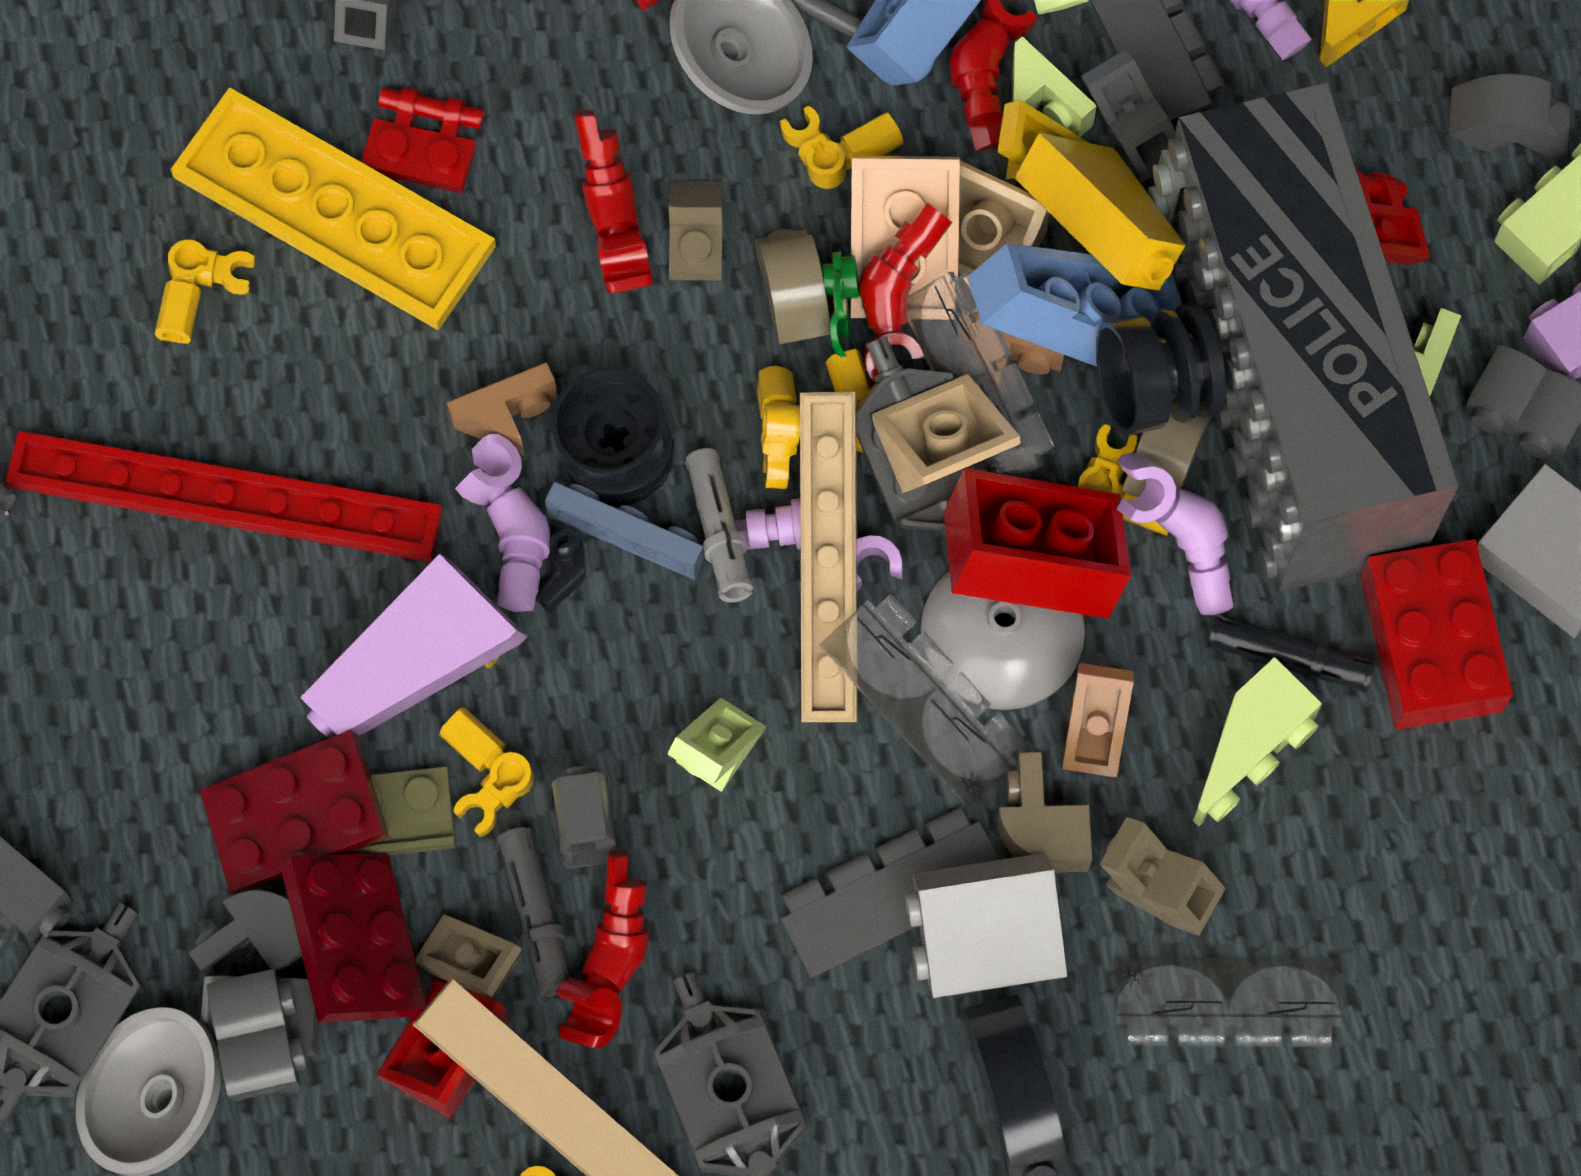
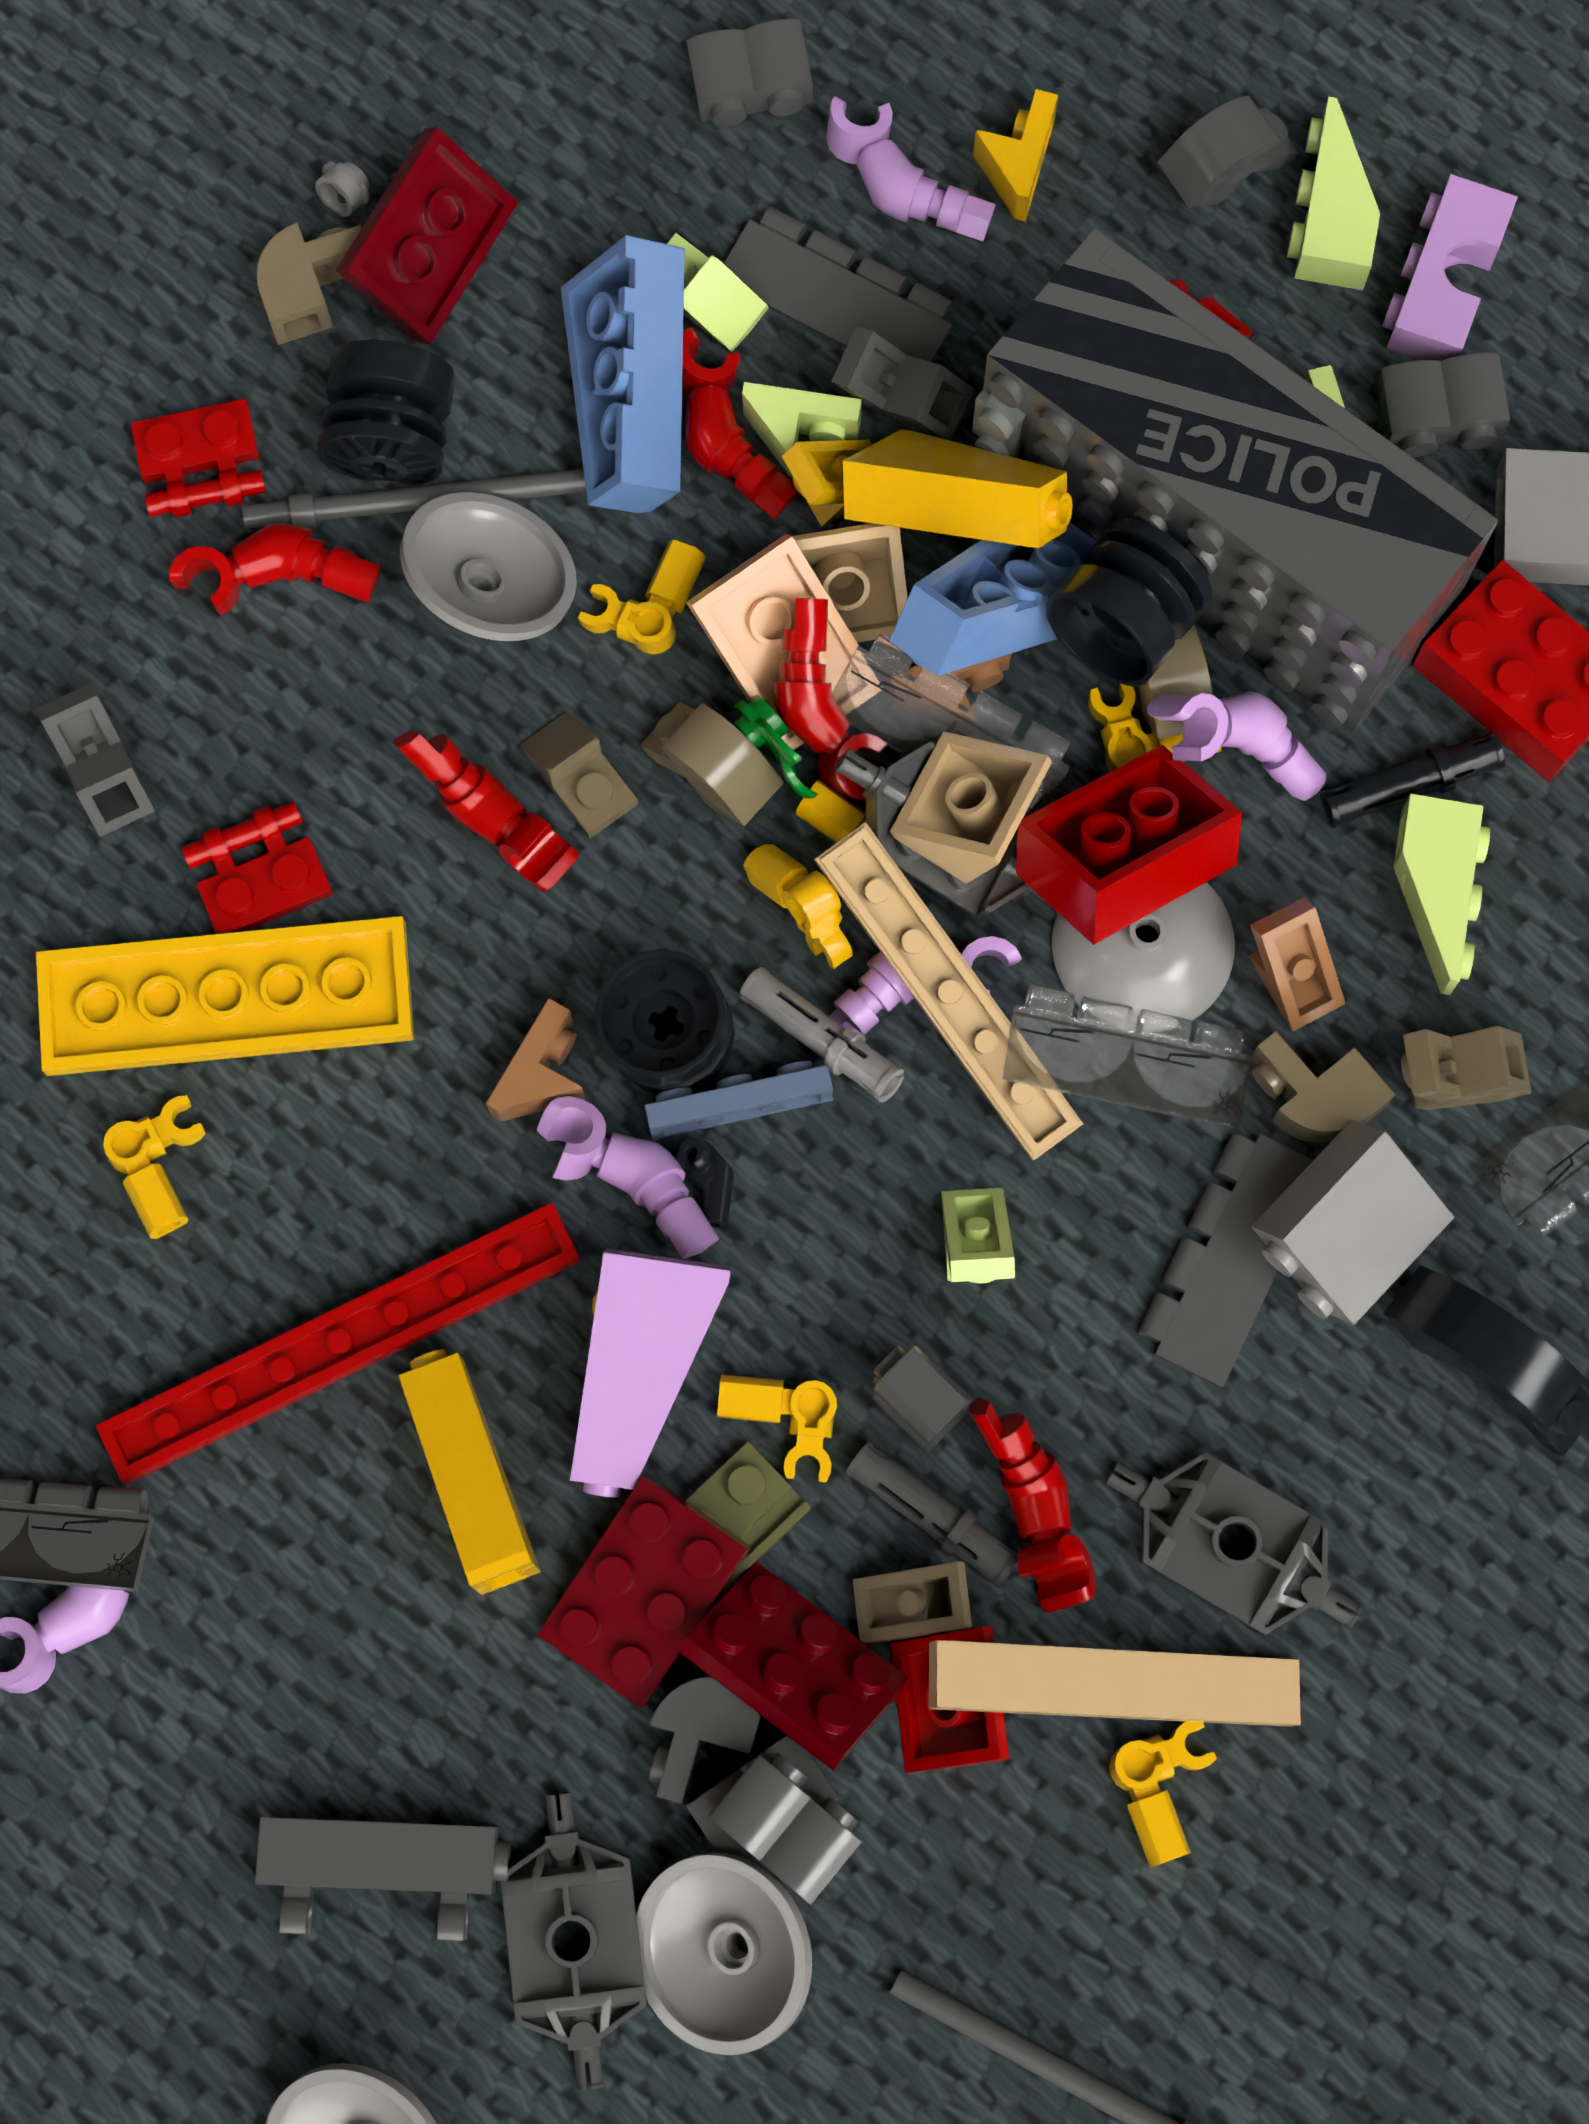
camera: 35 degrees left, 5 degrees up
none -> yellow slope [398,1349,541,1595]

